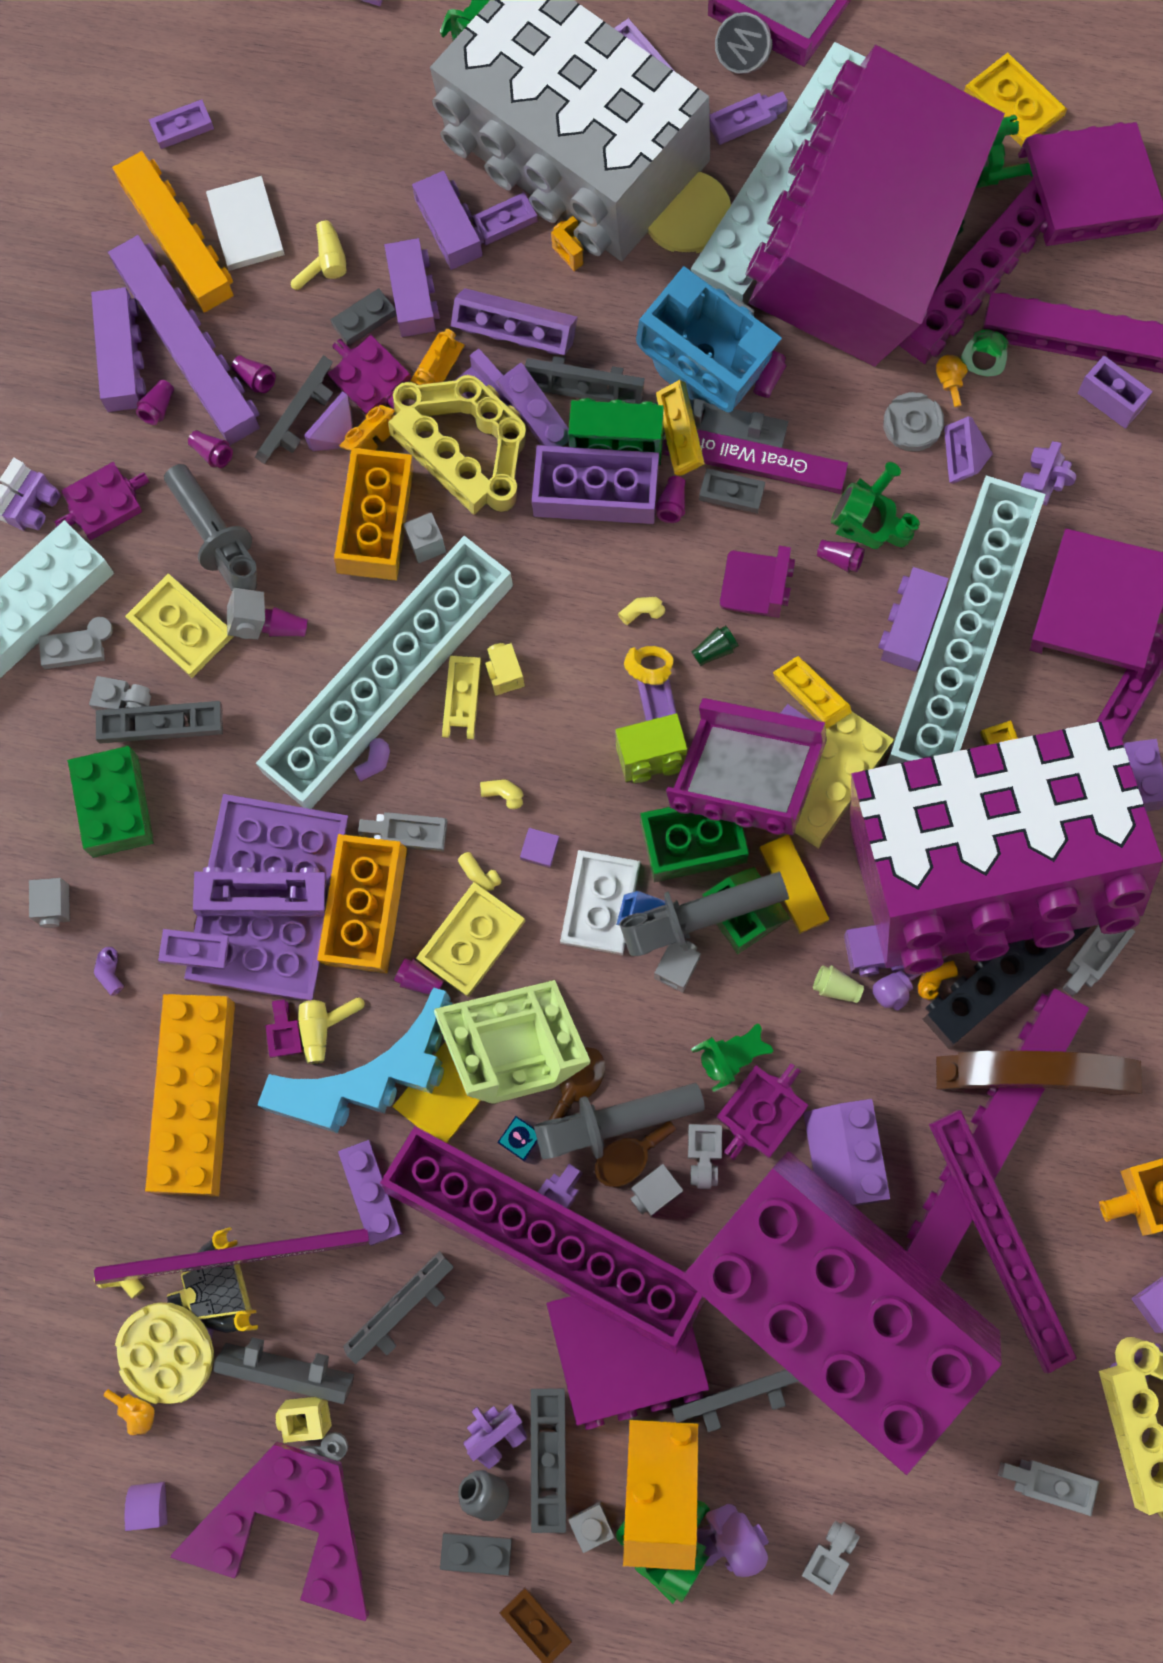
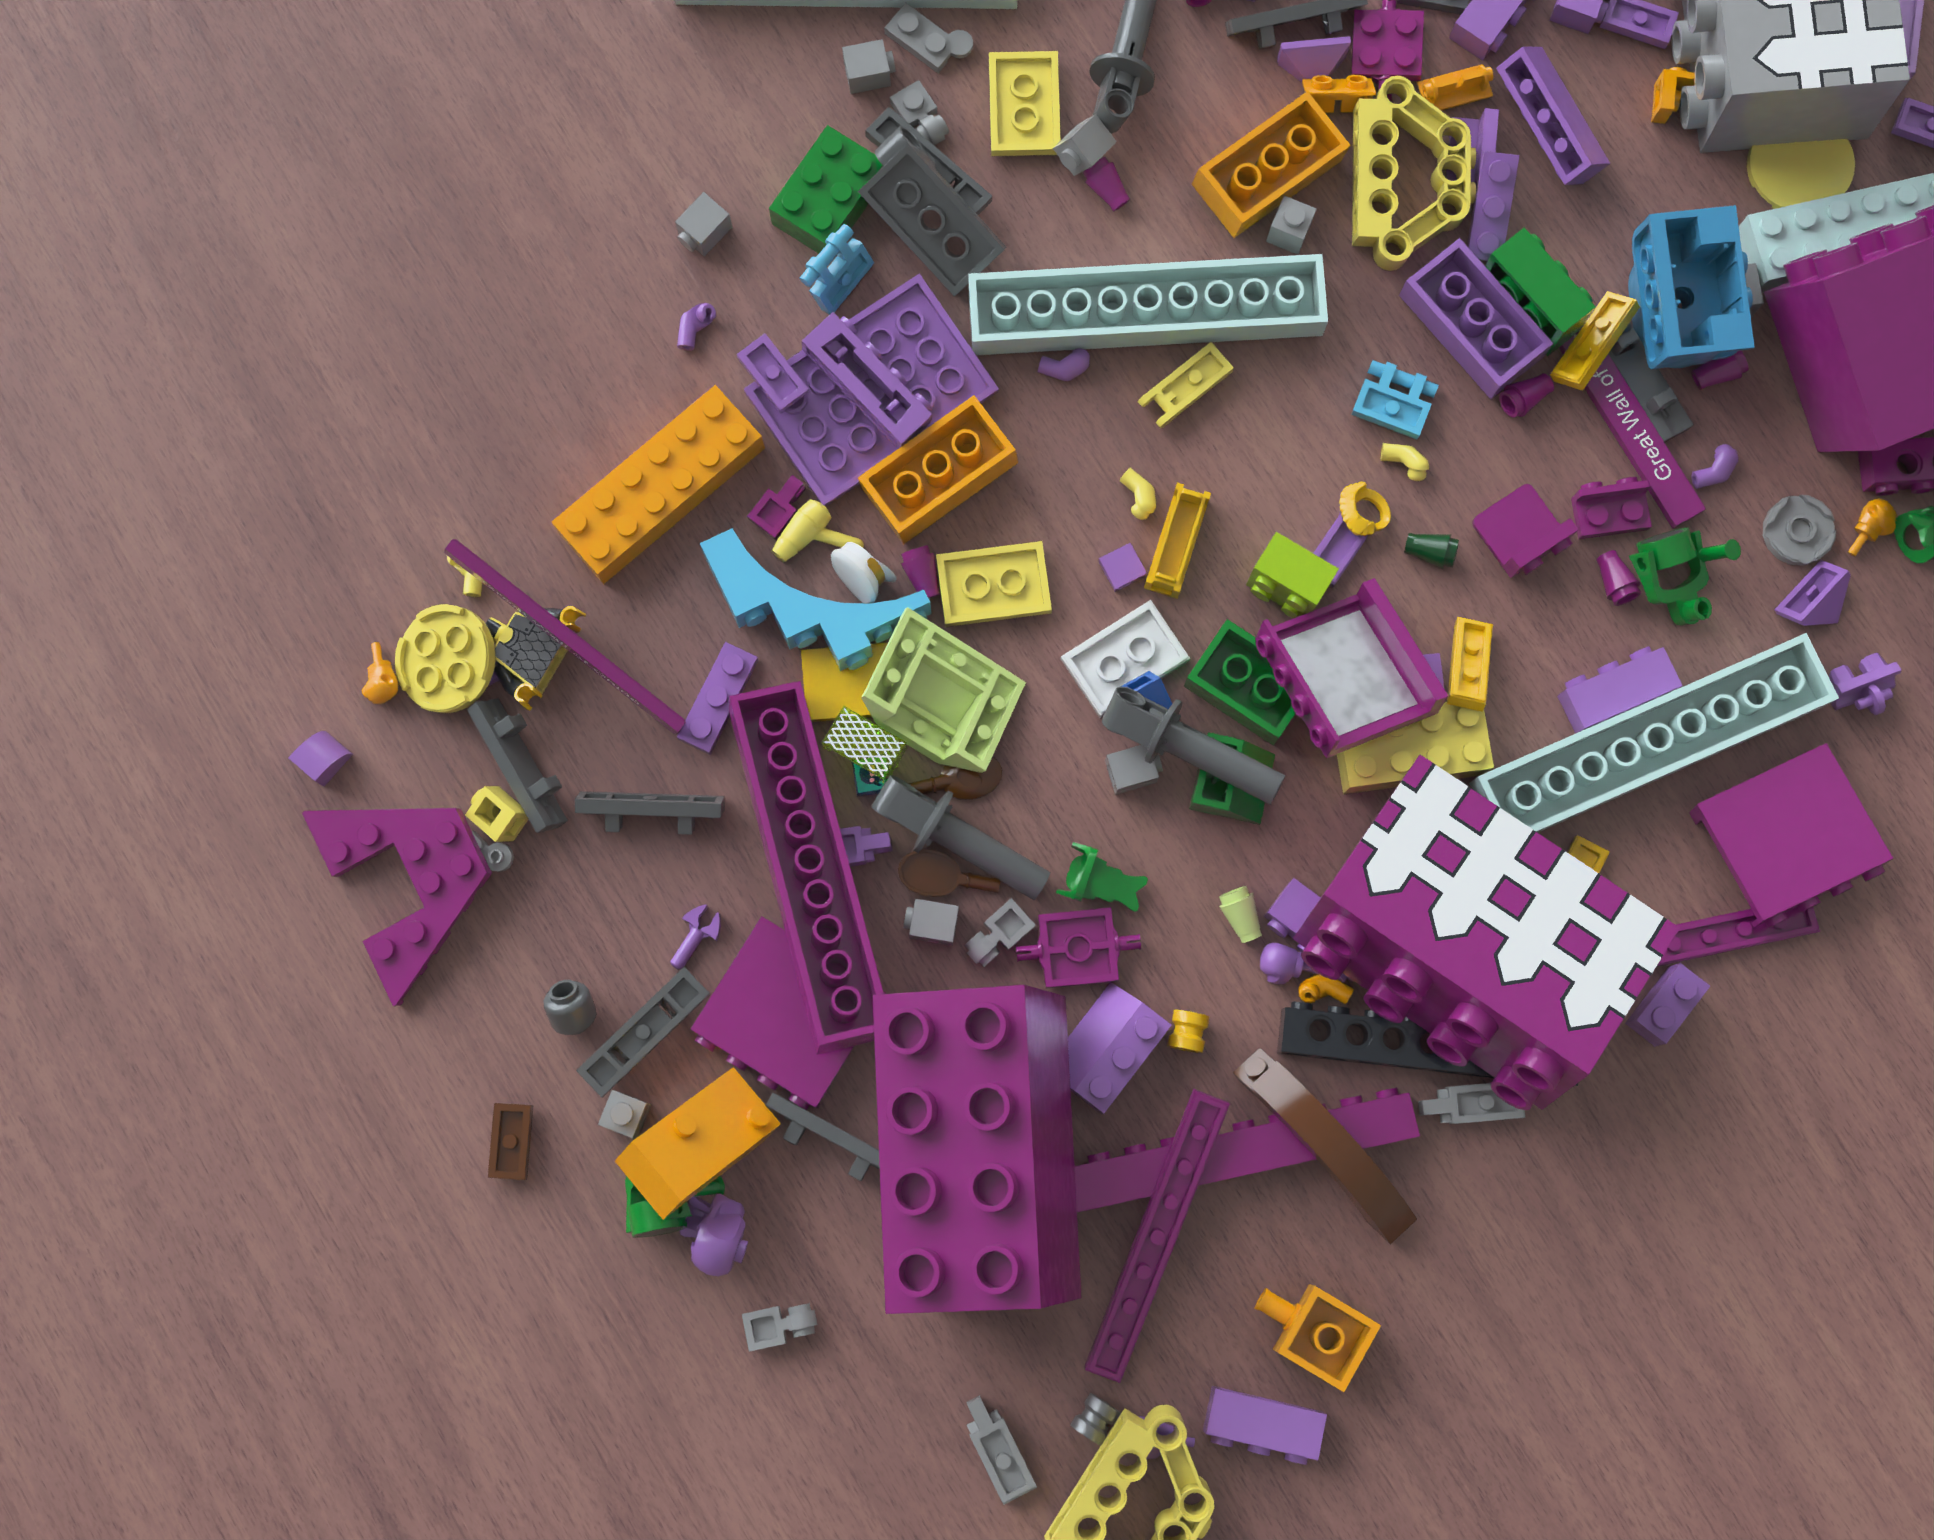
camera: 40 degrees right, 5 degrees up
light grey hinge [358,812,448,852] -> none
dark grey plate [440,1532,512,1576] -> none
light yellow arm [458,852,502,891] -> none
medium lavender hips [463,1404,527,1469] -> none
light yellow brick [485,643,525,696] -> none
dark grey hinge [525,356,645,404] -> none
dark grey plate [699,468,765,514] -> none
yellow tile [759,834,830,934] -> none
none -> medium lavender bar [670,904,721,970]
none -> medium azure plate [799,224,874,315]
none -> clear neon green panel [821,706,908,784]
none -> white piece [831,542,896,604]
none -> light grey brick [842,39,896,94]
none -> dark grey hinge [858,126,1006,297]
none -> flat silver wheel [1070,1393,1121,1446]
none -> yellow container [1144,482,1211,599]
none -> yellow wheel [1167,1010,1210,1053]
none -> medium azure plate [1351,360,1439,440]
none -> magenta bracket [1571,477,1652,540]
none -> medium lavender arm [1691,444,1738,489]

